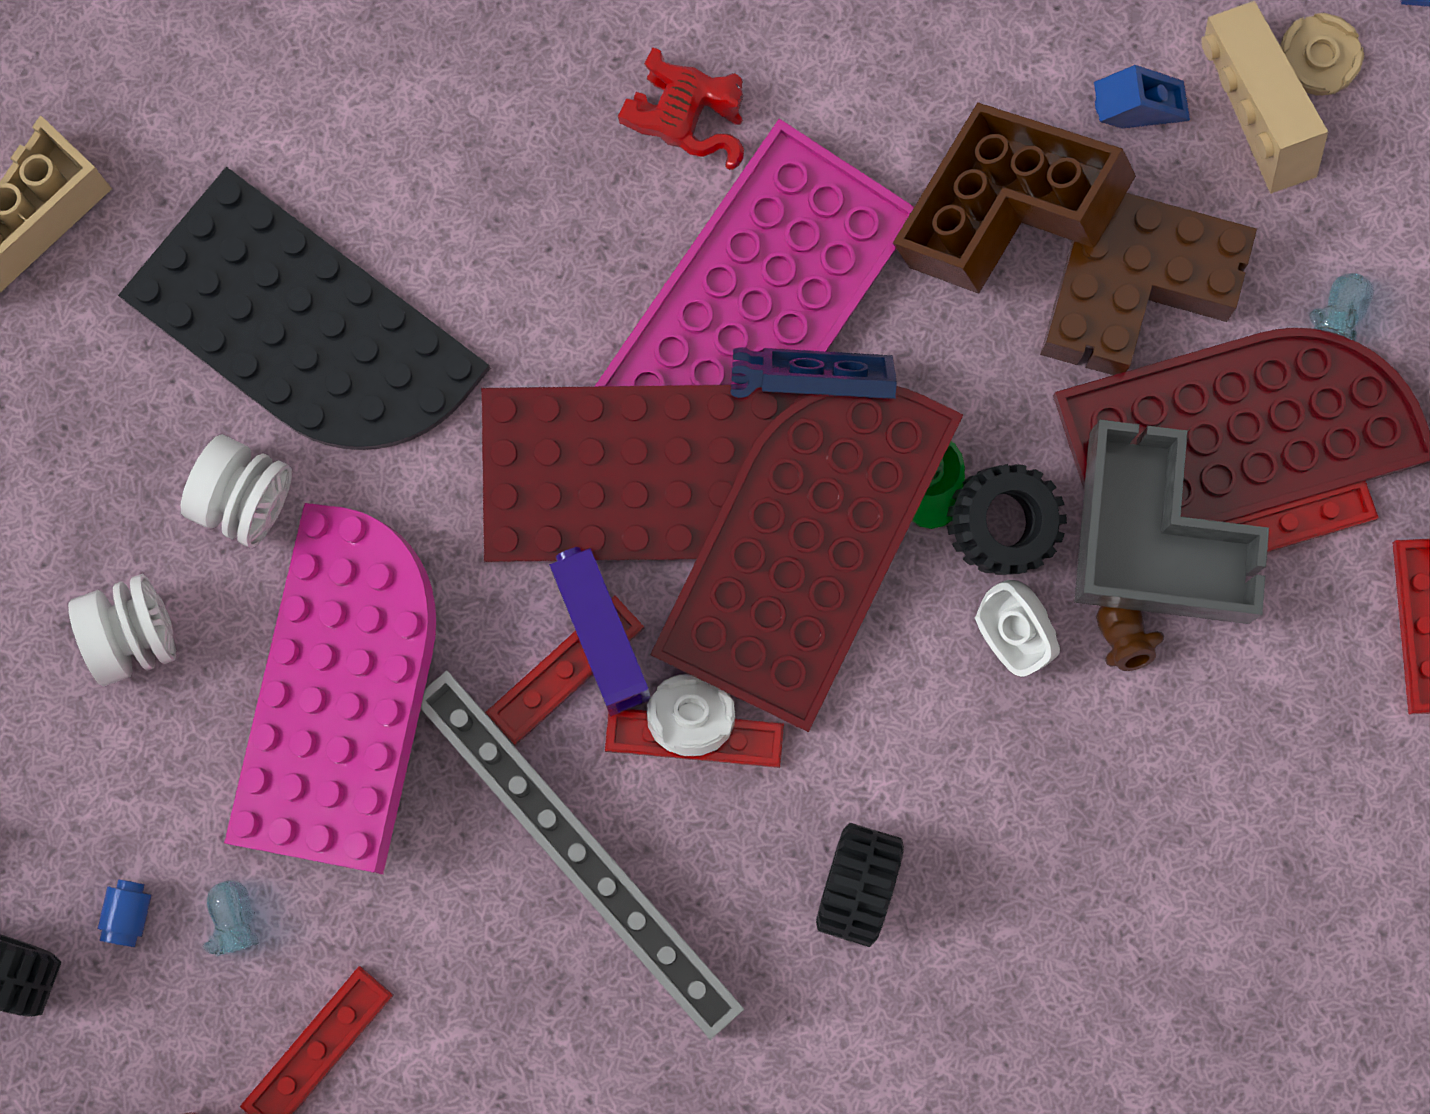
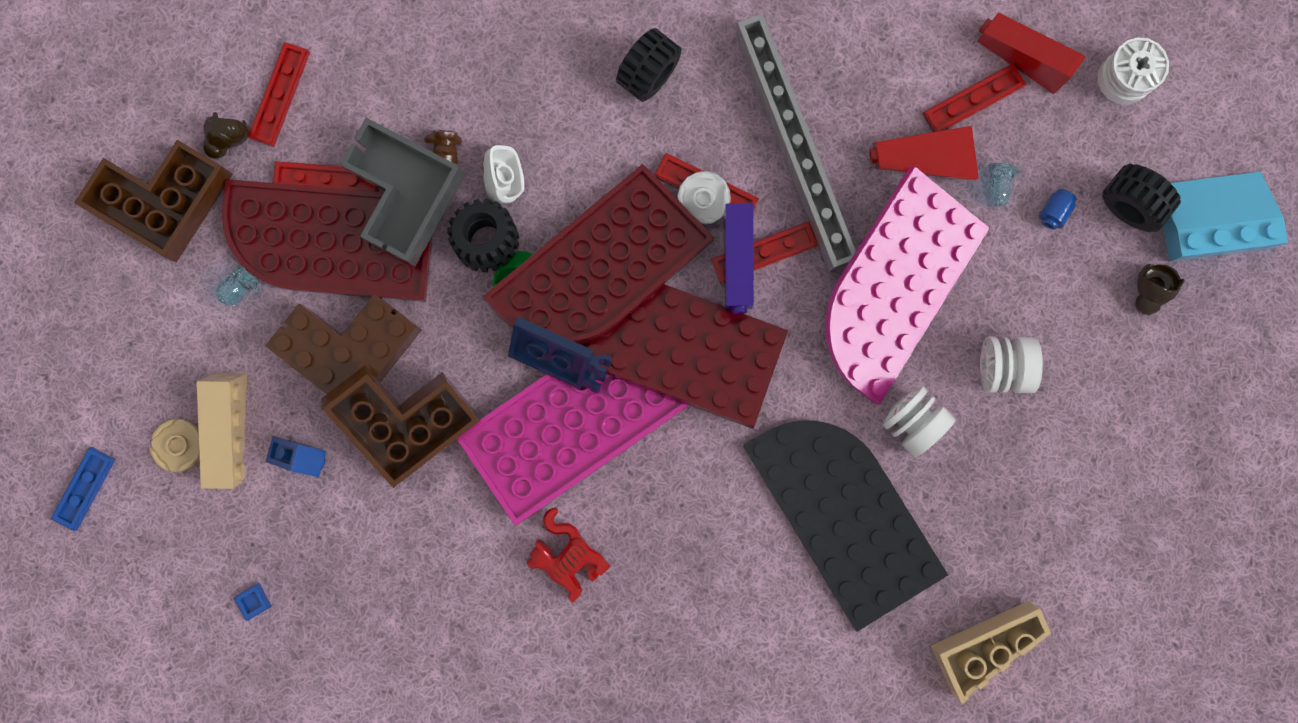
camera: 160 degrees left, 5 degrees up
none -> red slope [869,126,979,180]

